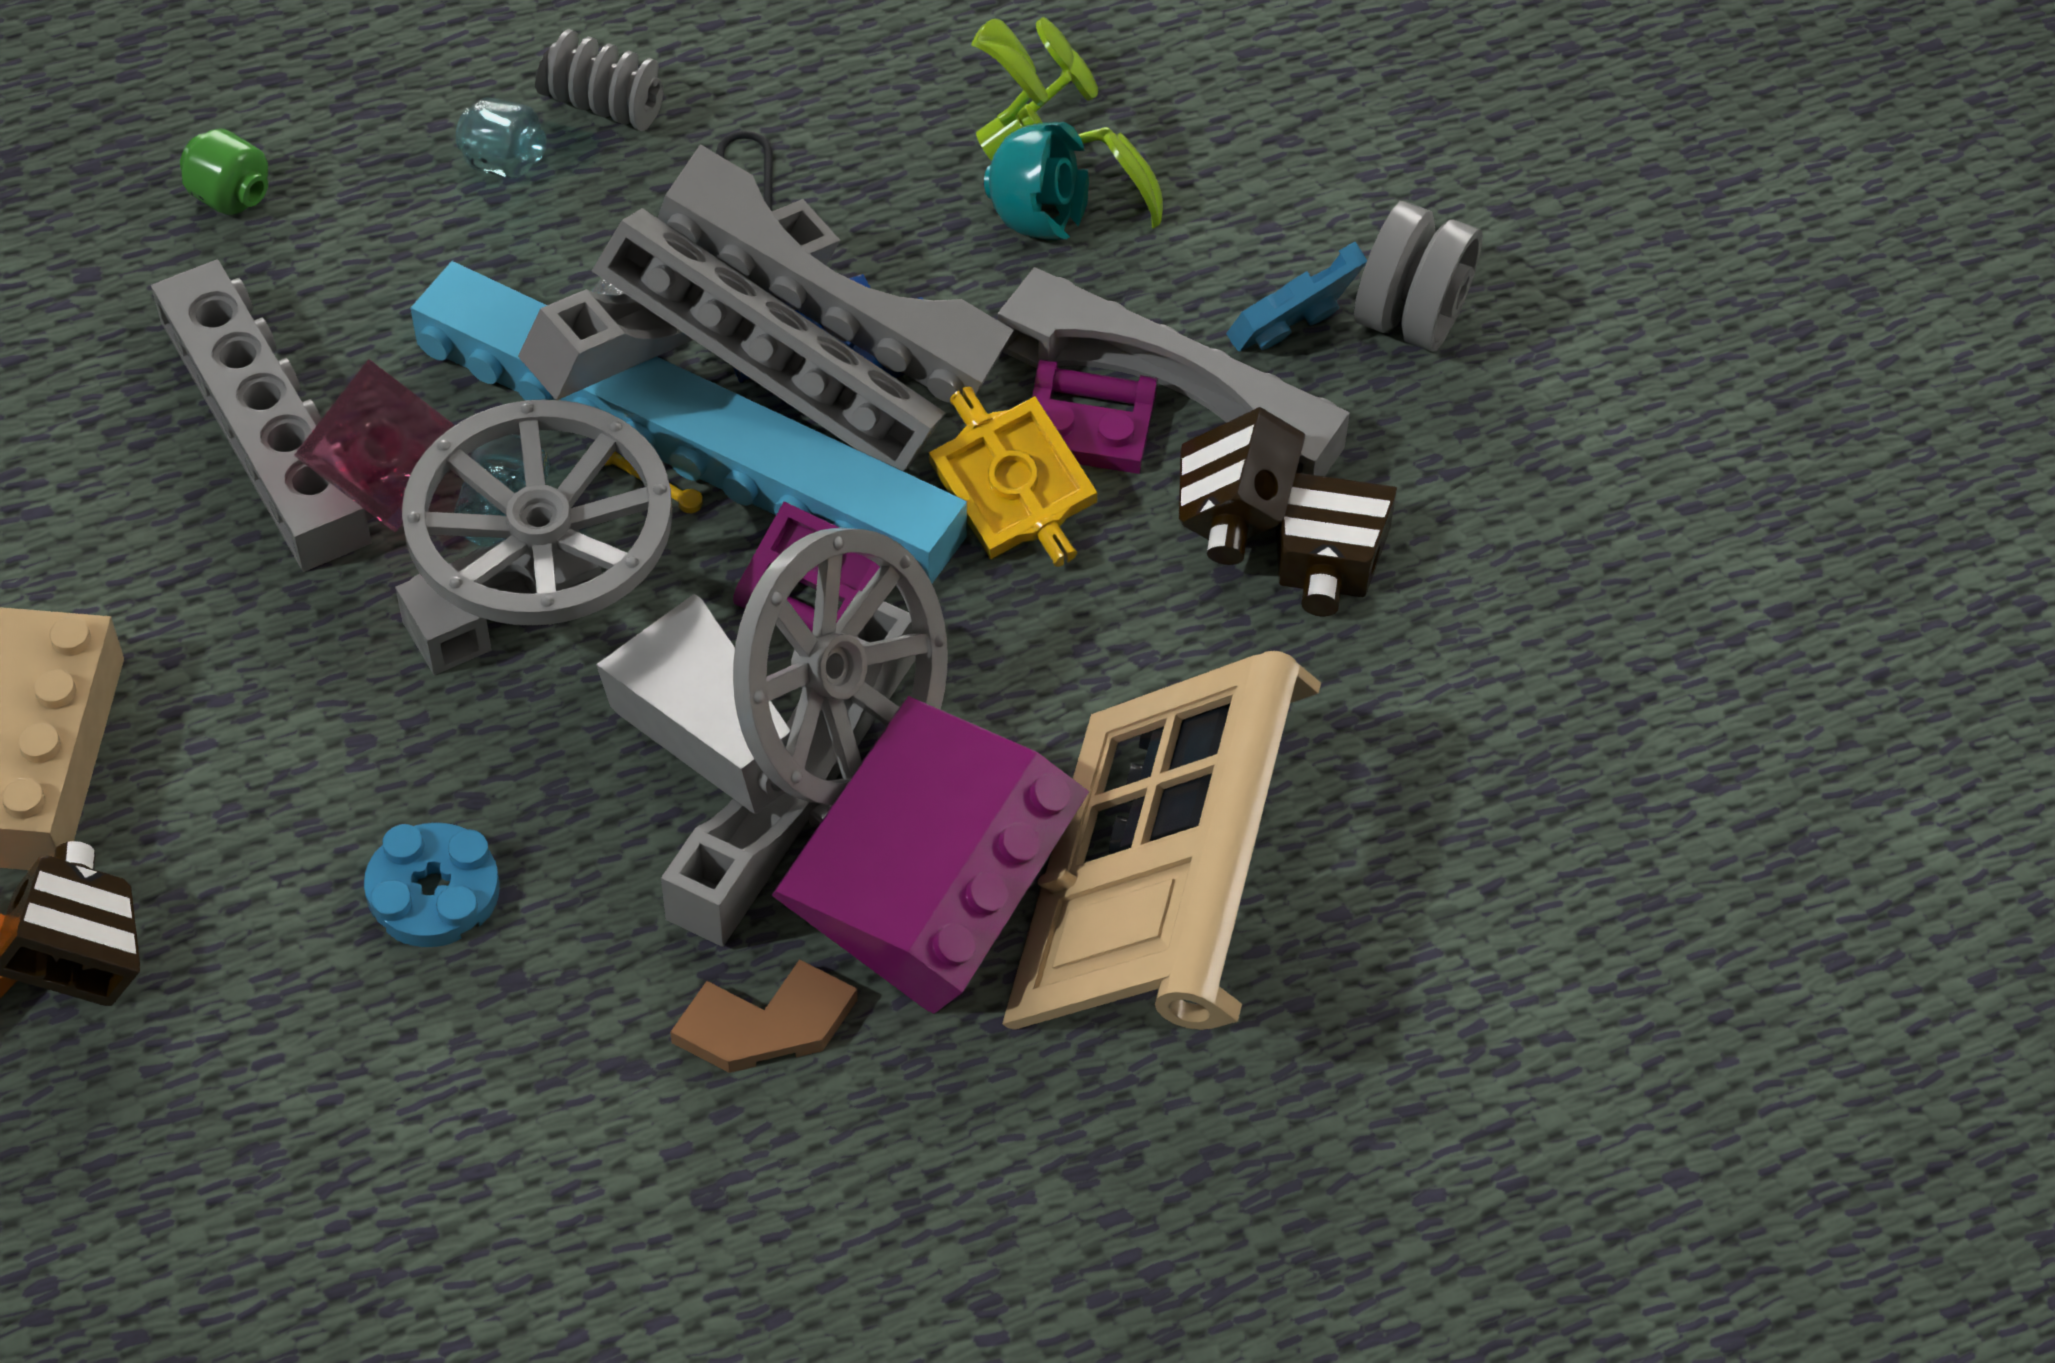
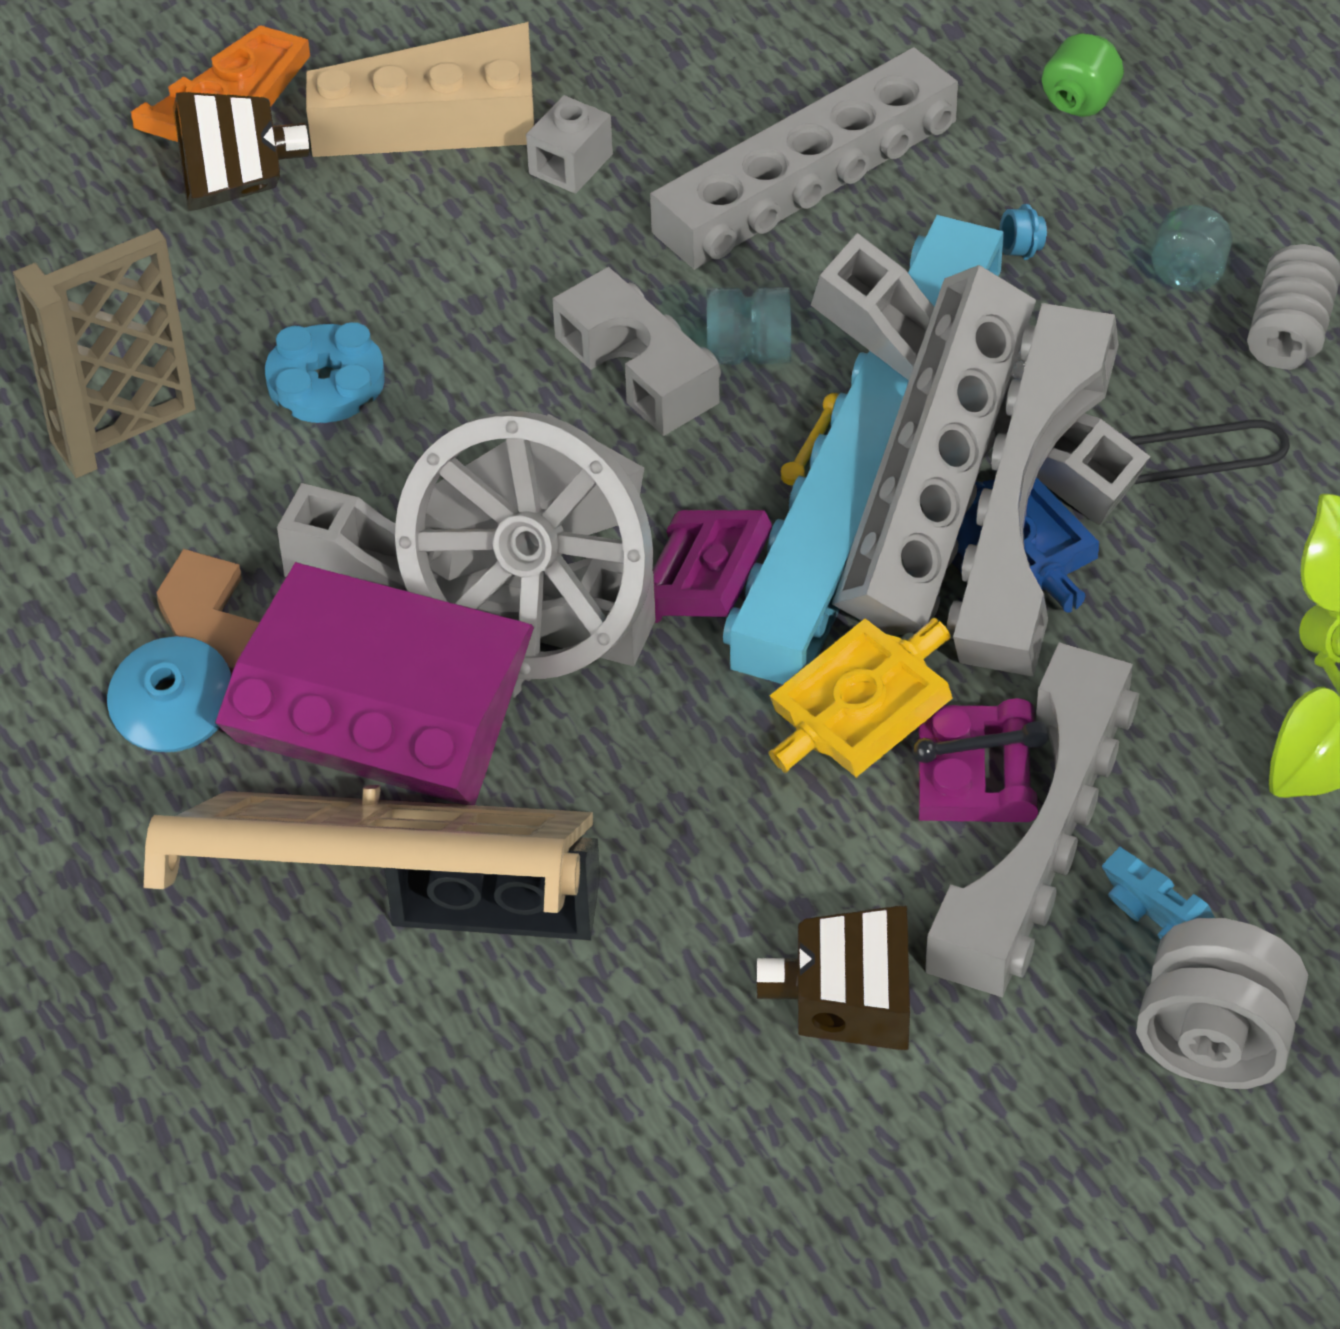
camera: 85 degrees right, 5 degrees down
clear pink slope [294,359,455,532] -> none
light grey wheel [402,399,673,625] -> none
teal cylinder [984,122,1089,240] -> none
dark brown torso [1179,407,1305,565] -> none
none -> dark tan fence [13,228,196,478]
none -> dark azure dish [107,636,232,752]
none -> light grey brick [526,95,613,194]
none -> black hinge [912,721,1049,763]
none -> dark azure plate [999,204,1047,260]

